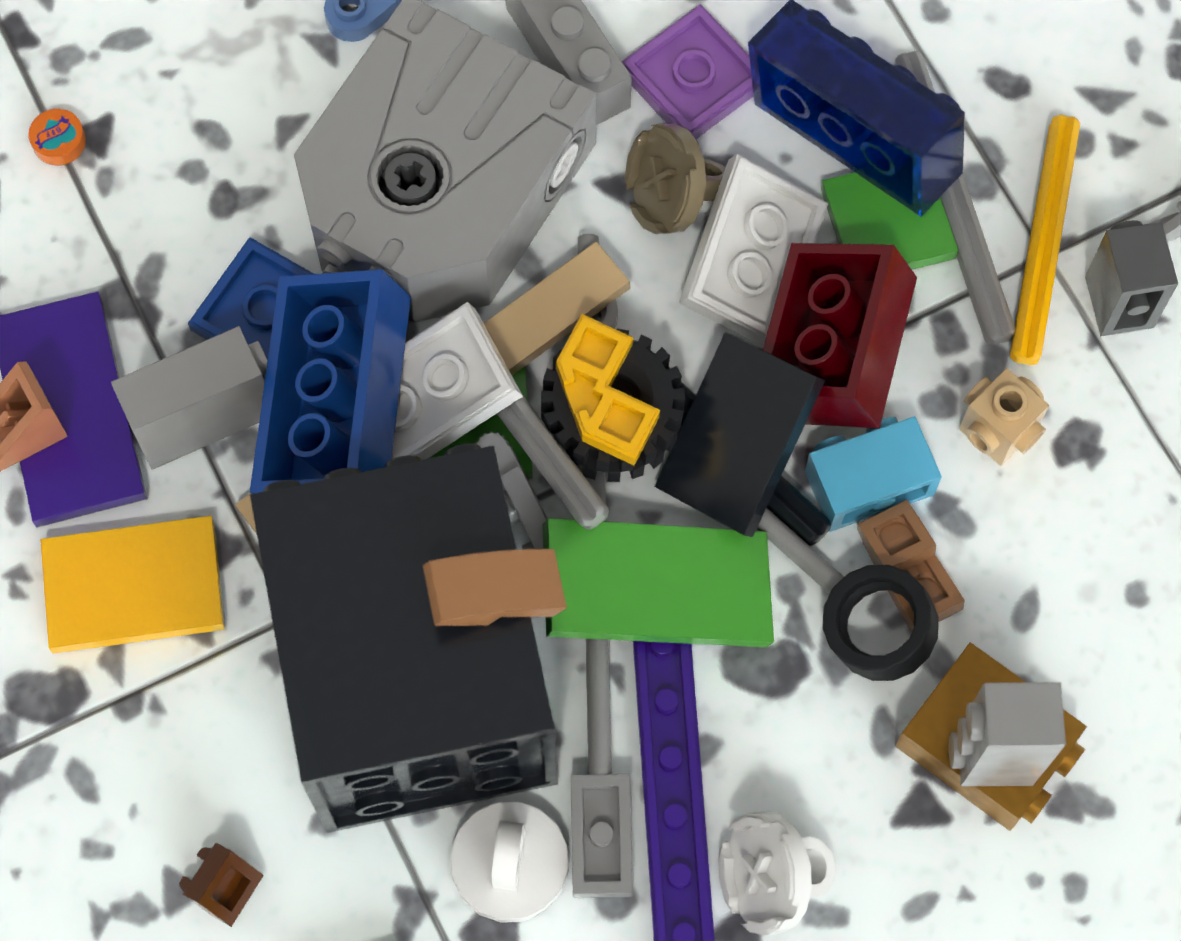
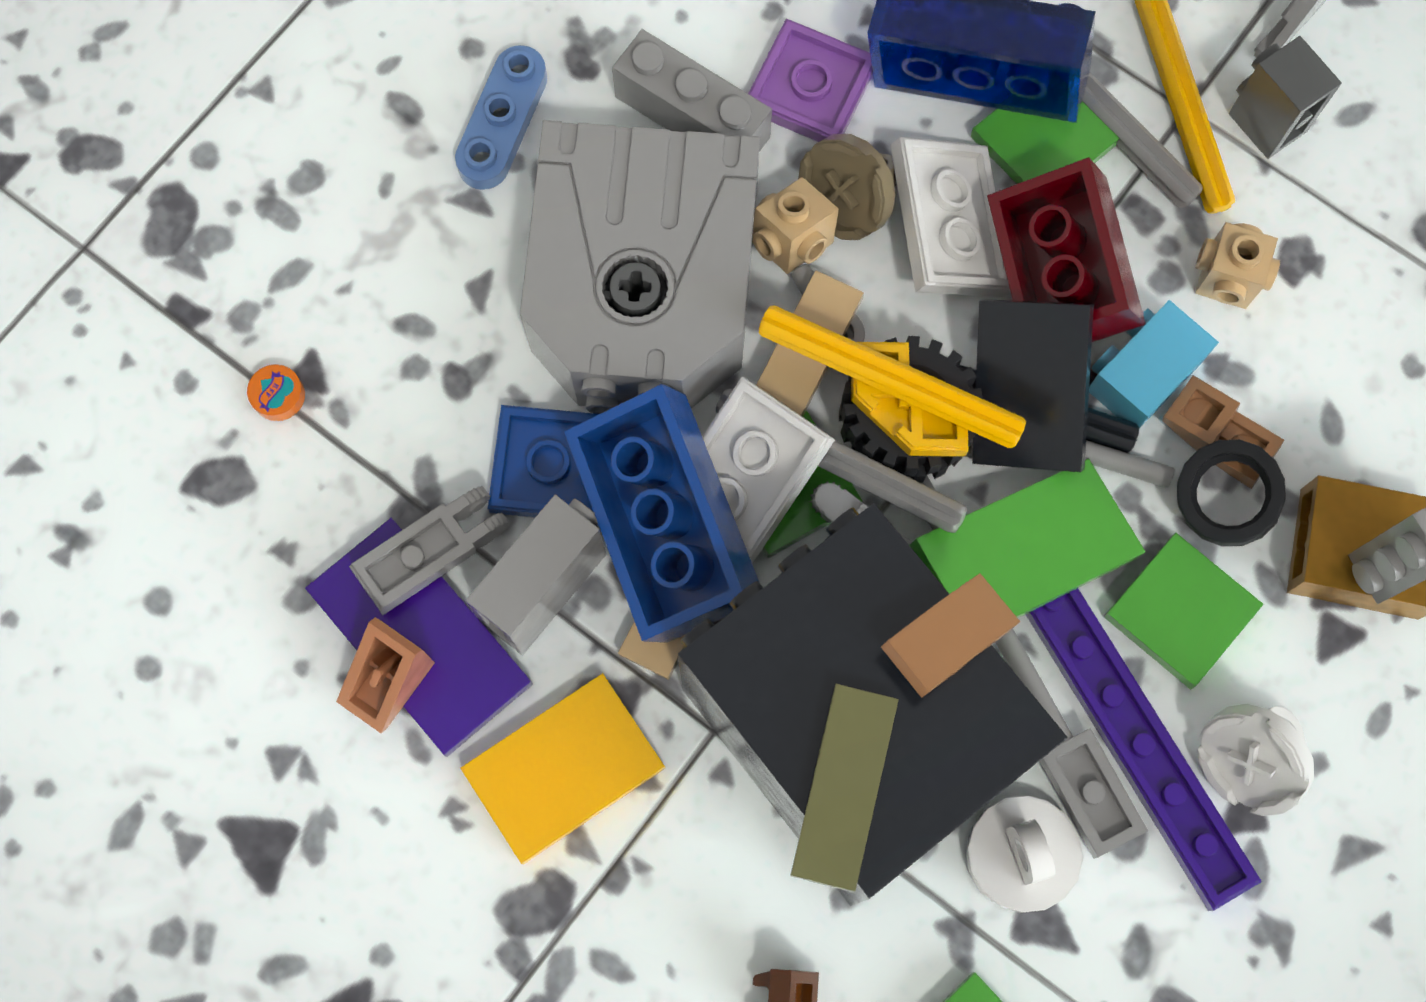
camera: 25 degrees left, 5 degrees up
none -> light grey hinge [349,486,510,615]
none -> tan brick [752,177,839,274]
none -> yellow axle [759,305,1026,448]
none -> olive tile [790,684,899,893]
none -> bright green tile [1104,533,1264,690]

